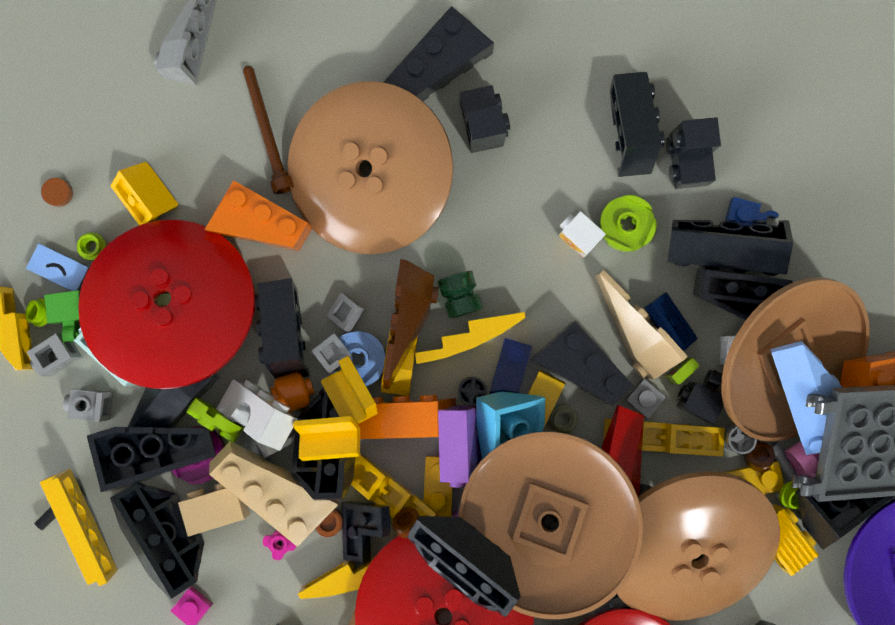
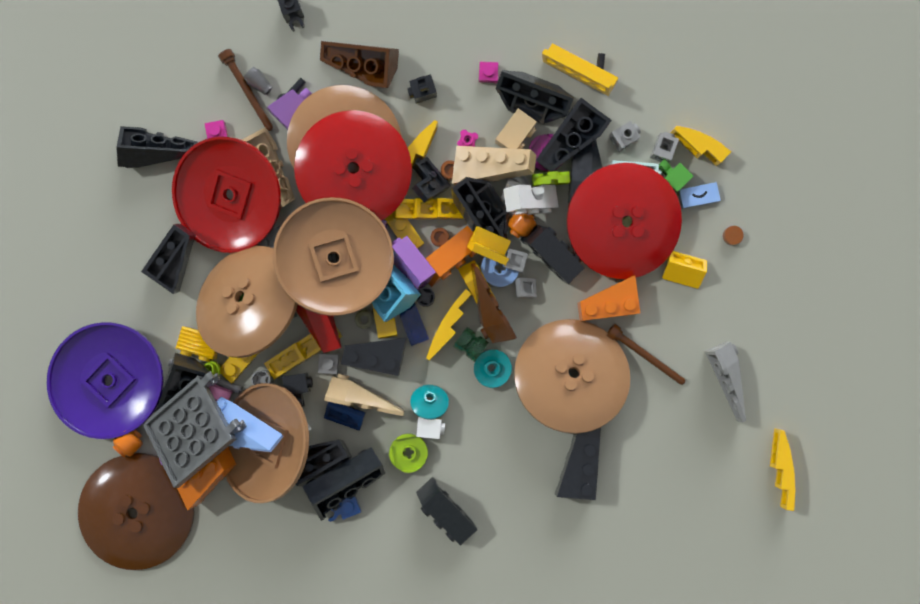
camera: 145 degrees right, 0 degrees up
lime plate [25,298,47,327] -> none
lime plate [77,232,106,261] -> none
yellow panel [293,416,360,461] -> none
reddish brown tile [392,507,420,538] -> none
black wedge [407,516,521,617] -> none
black brick [459,85,510,153] -> none
lime tile [665,358,699,384] -> none
black brick [666,117,721,189] -> none
reddish brown tile [744,441,775,472] -> none
none -> teal dish [410,385,449,420]
none -> dark orange tile [430,228,450,247]
none -> teal dish [474,349,512,388]

